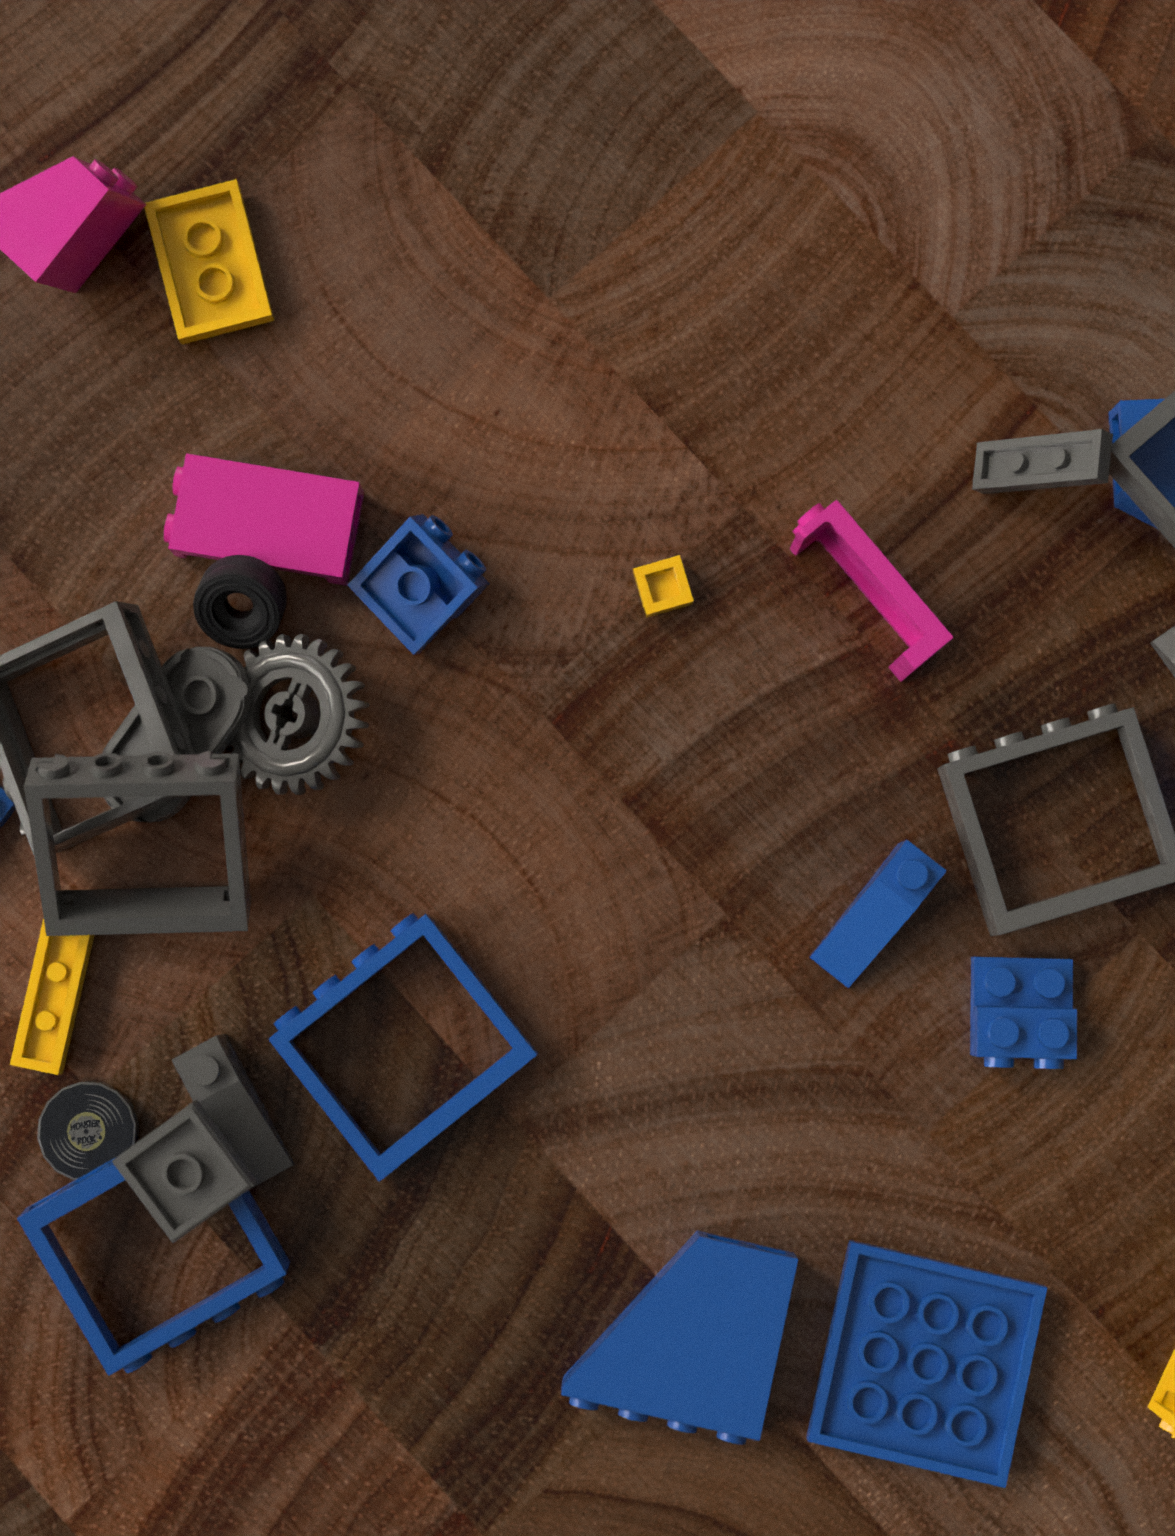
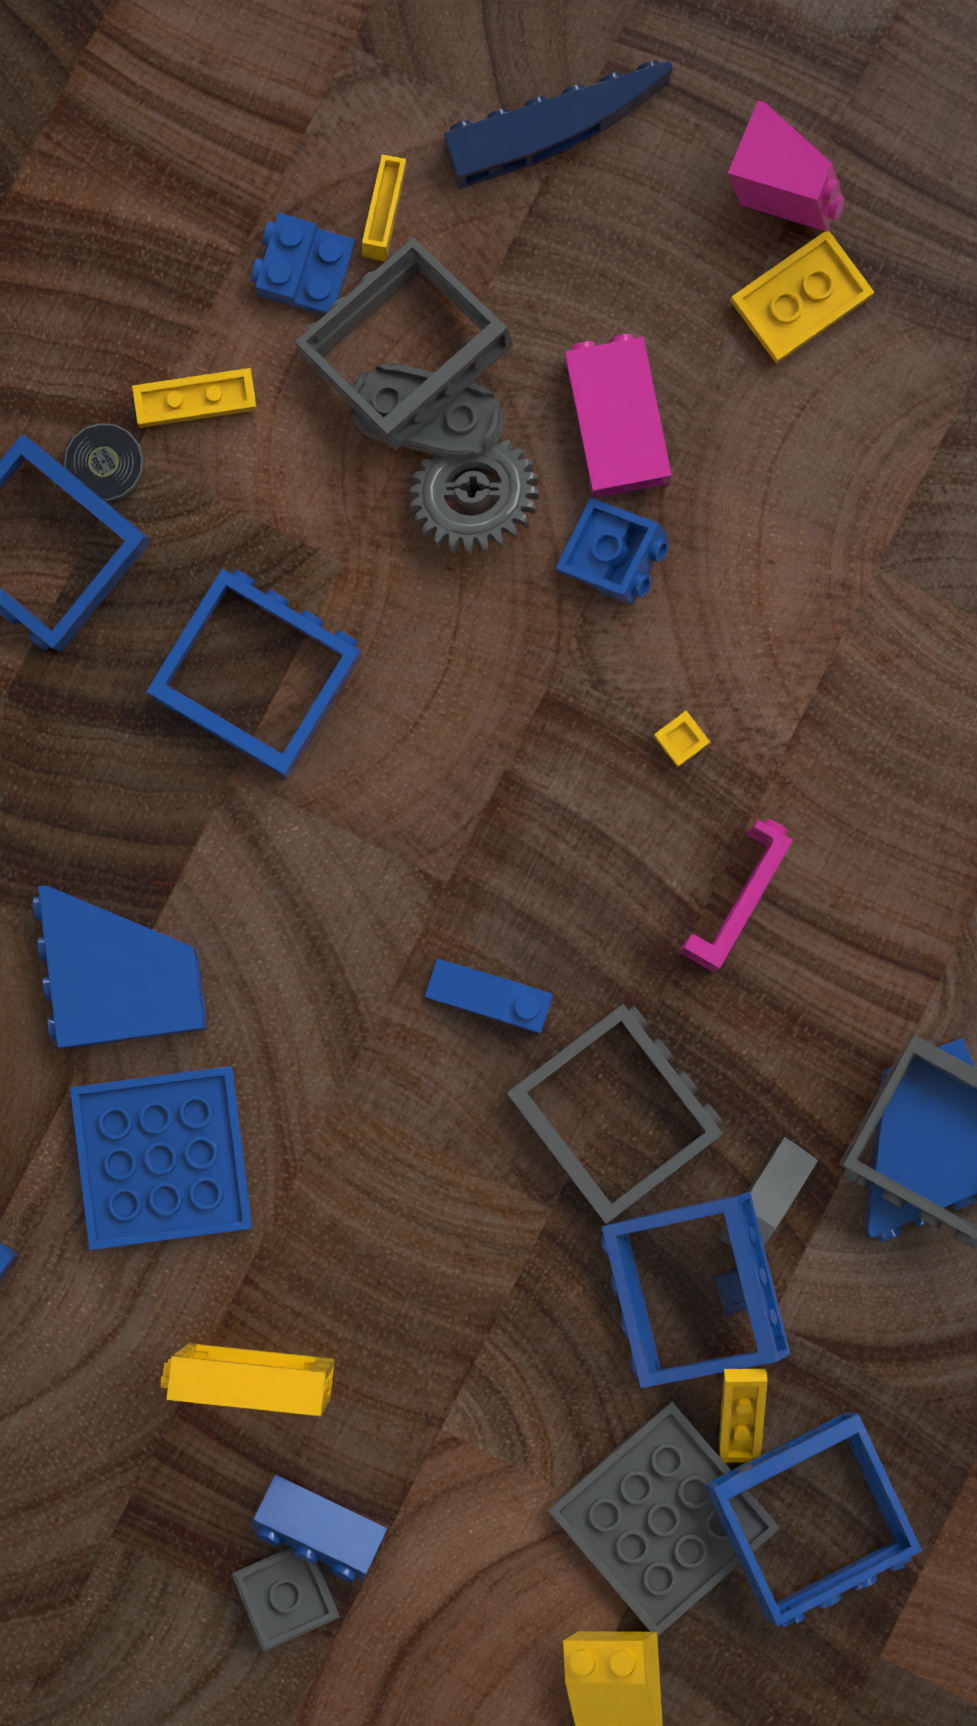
camera: 70 degrees right, 0 degrees up
dark grey window [24,751,251,936] -> none
dark grey plate [112,1099,257,1243] -> none
dark grey slope [172,1034,295,1189] -> none
black tyre [193,555,287,649] -> none
blue plate [970,957,1077,1069] -> none
dark grey plate [972,429,1113,494] -> none

